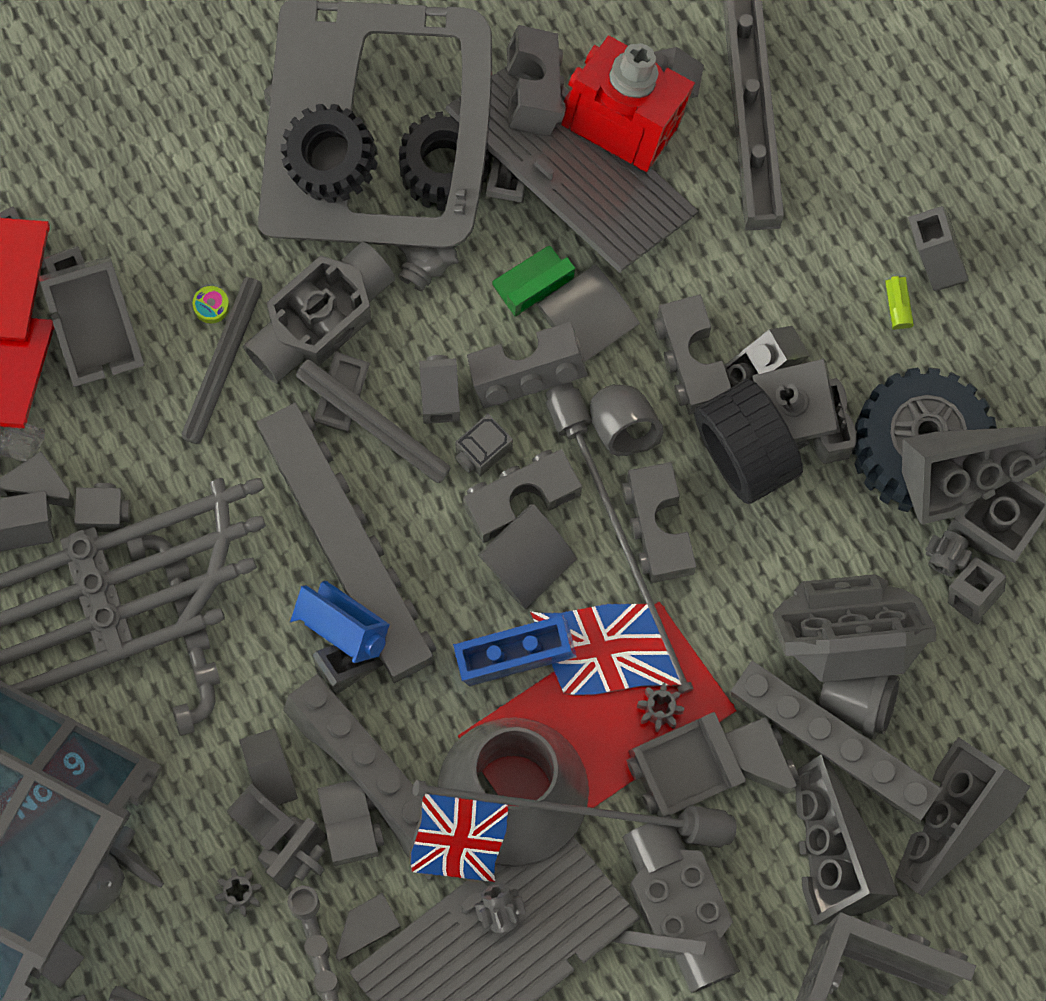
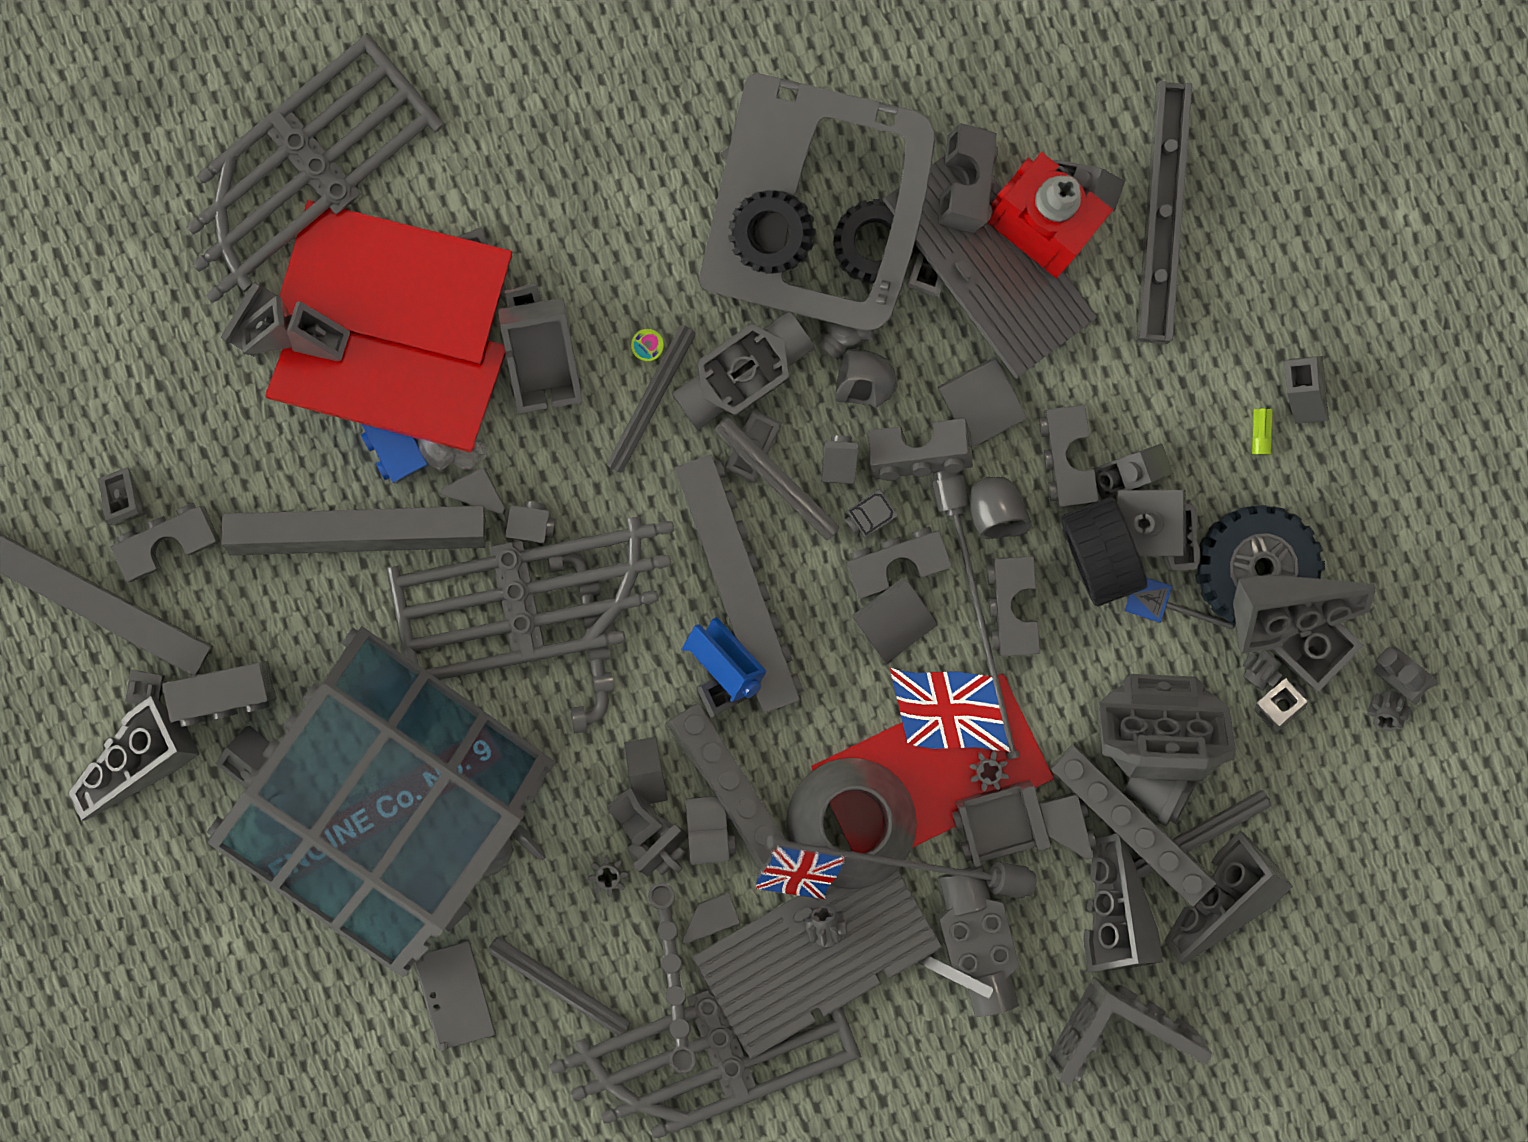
camera: 15 degrees right, 15 degrees up
blue brick [453,615,577,686] -> none
green panel [492,246,575,317] -> none
none -> dark grey piece [836,349,898,407]
none -> piece [1124,577,1235,629]
none -> dark grey axle [1133,790,1271,879]

